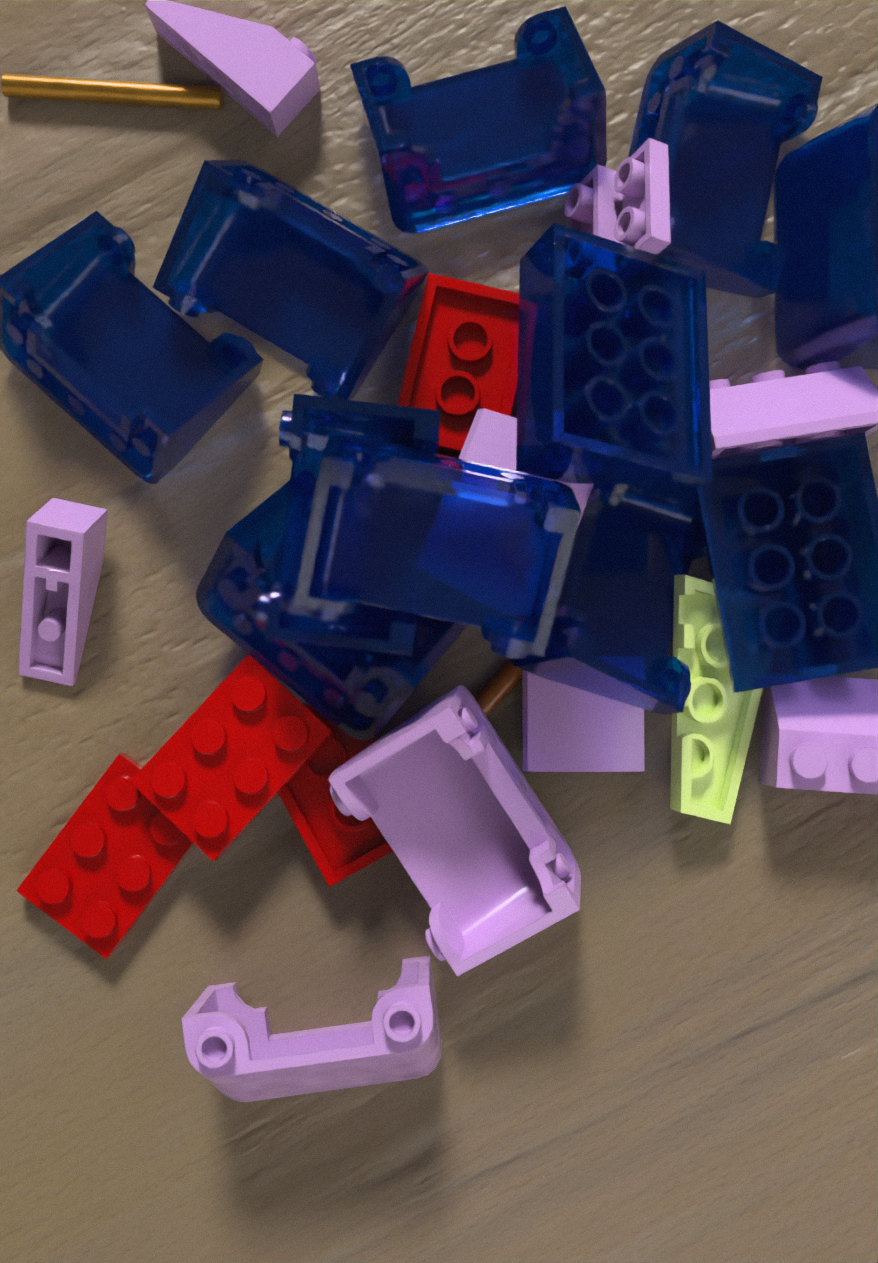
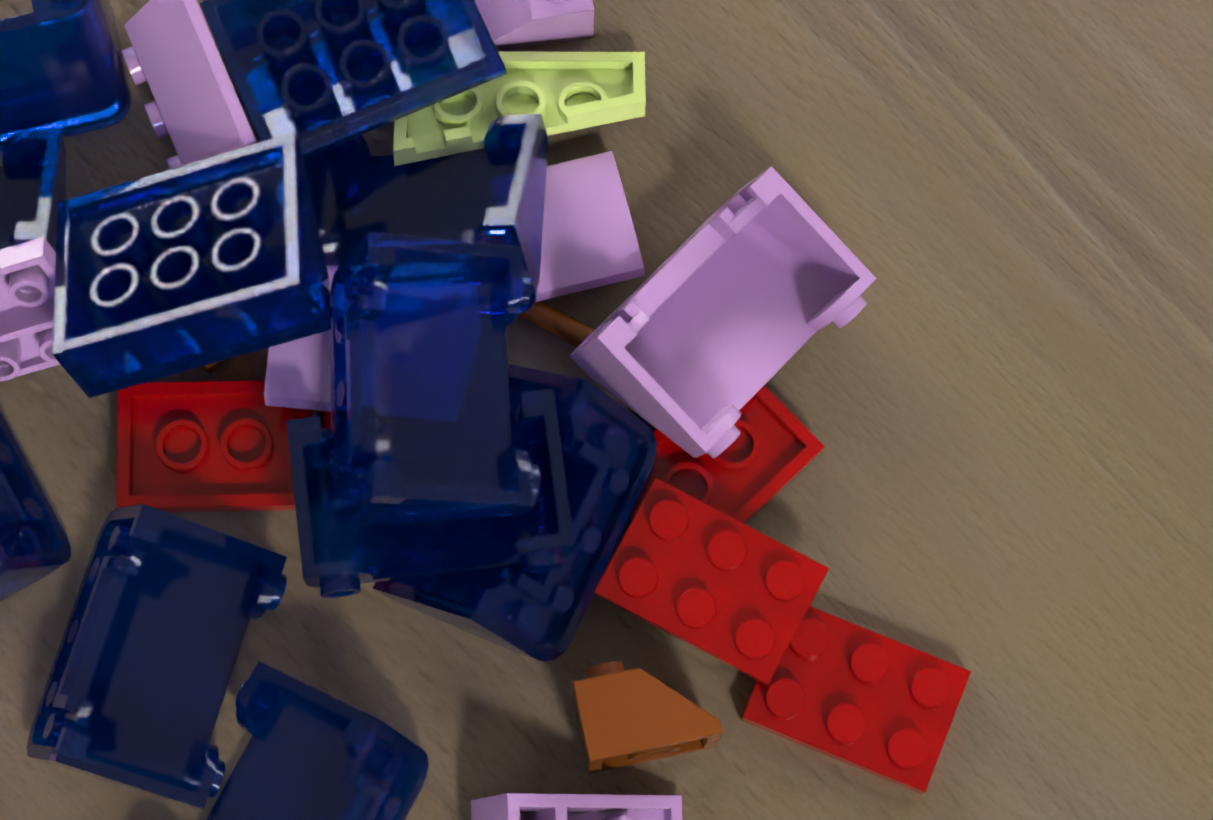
camera: 110 degrees left, 10 degrees down
lavender windscreen [181,956,442,1102] -> none
none -> dark orange slope [573,661,723,774]

